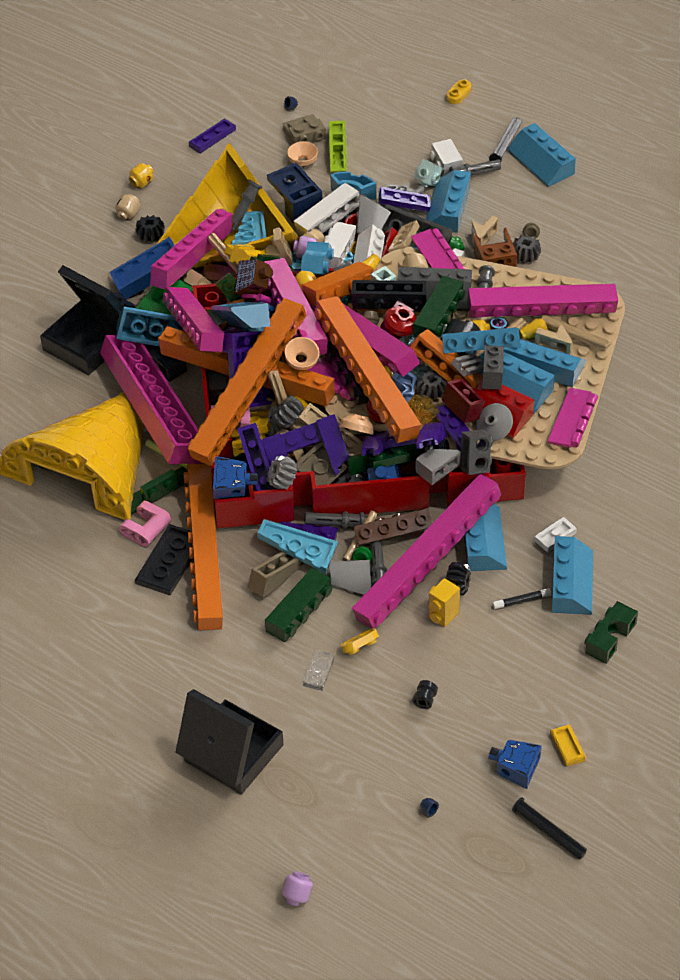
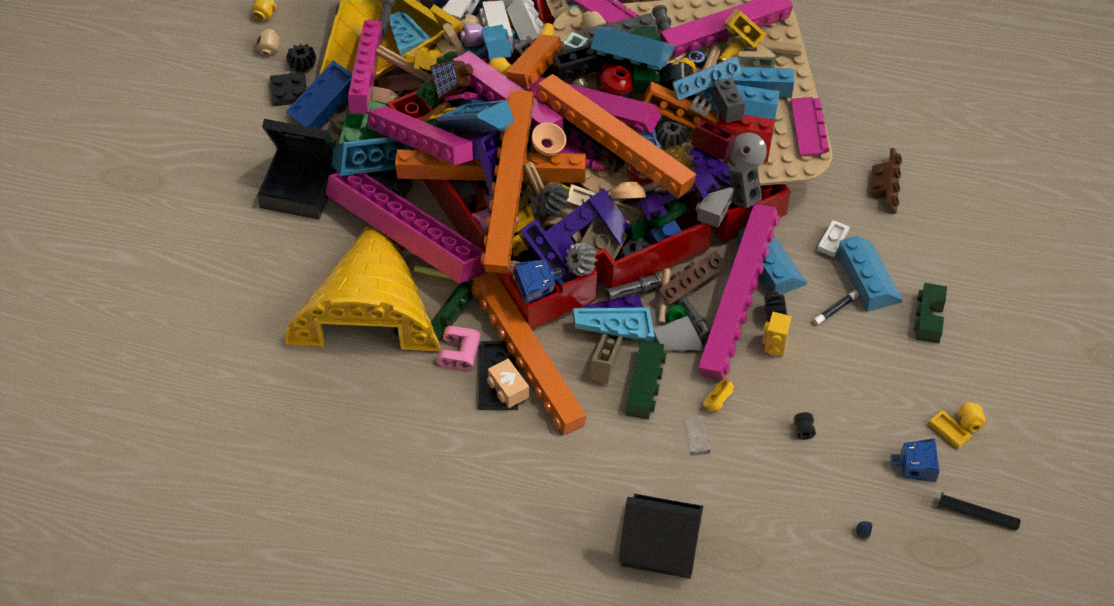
camera: 25 degrees left, 5 degrees up
none -> black plate [270,72,307,106]
none -> light nougat brick [487,359,529,408]
none -> dark azure slope [591,27,675,70]
none -> yellow brick [725,8,767,48]
none -> reddish brown bracket [870,148,902,214]
none -> yellow head [957,402,986,432]

